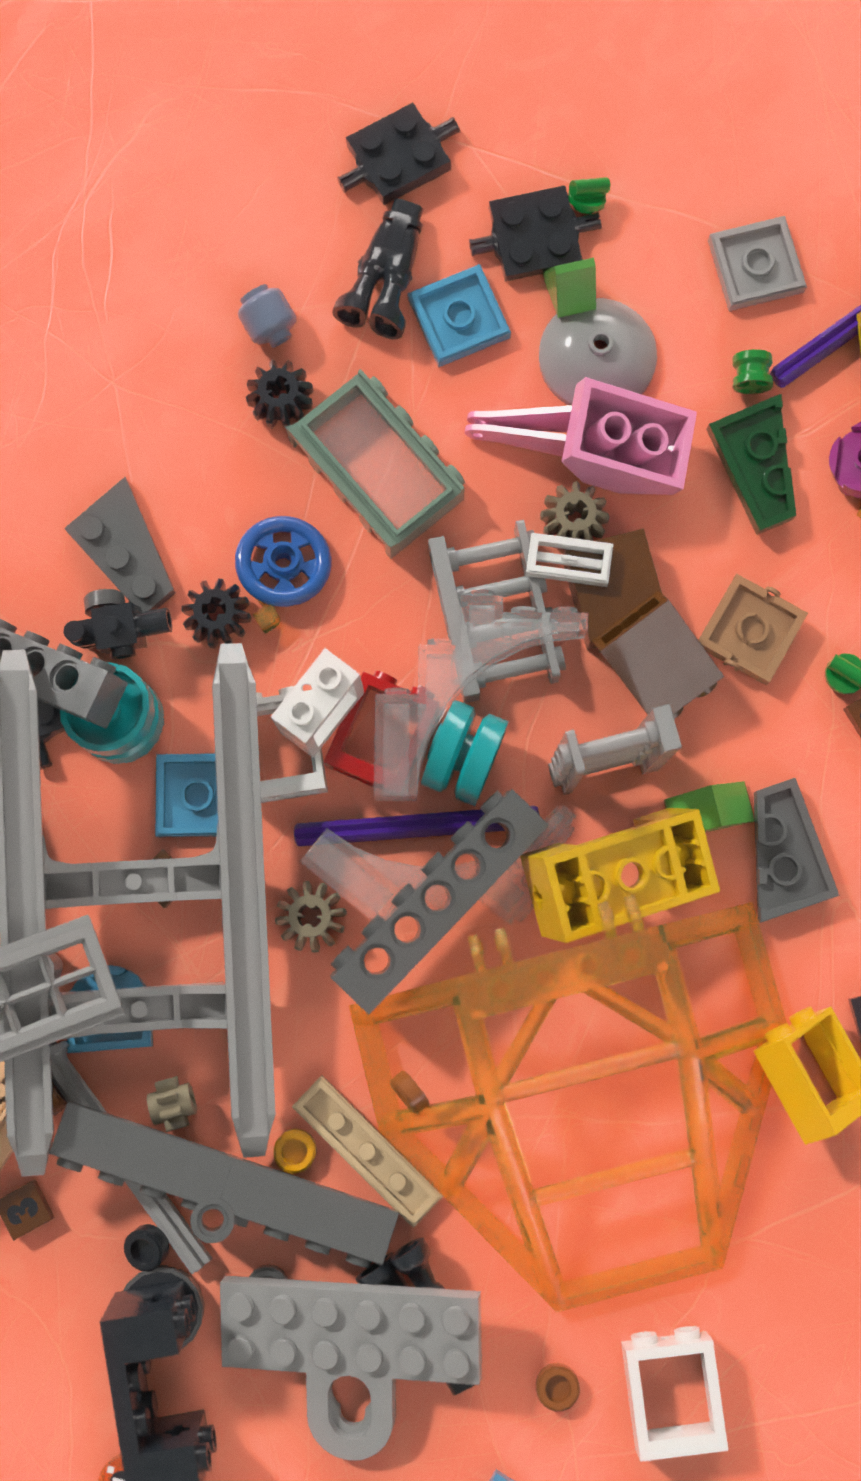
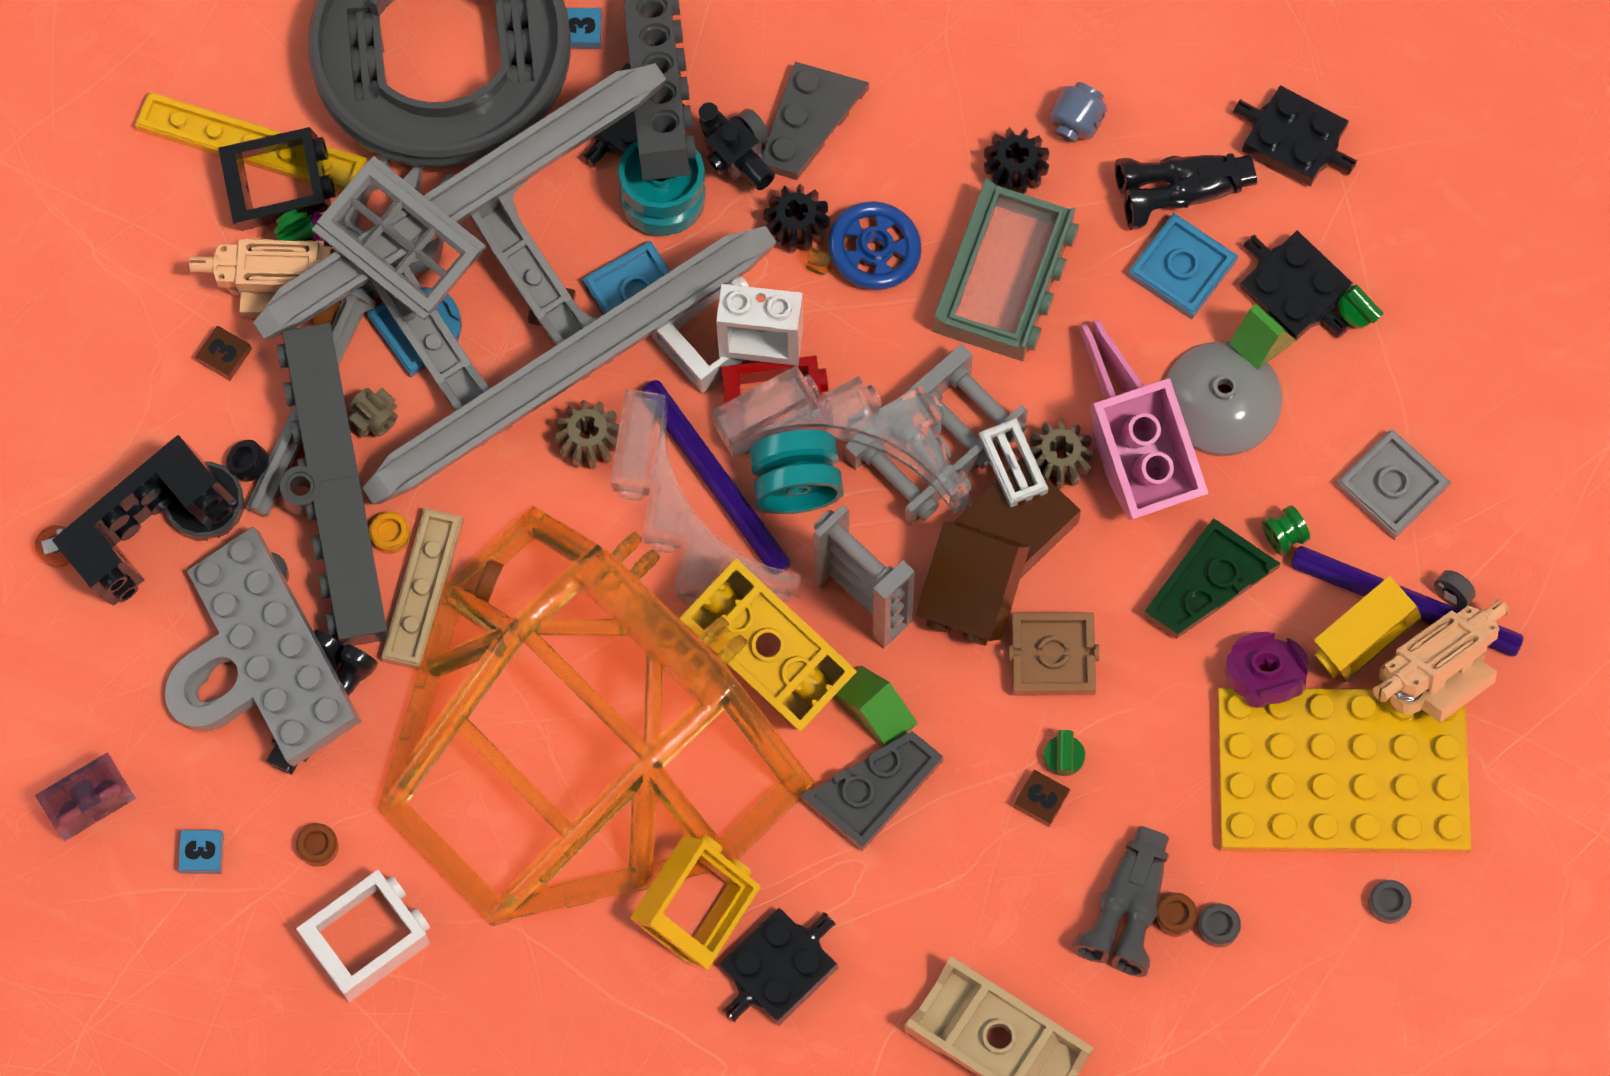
camera: 60 degrees right, 10 degrees down
dark grey brick [330,789,549,1015] -> none

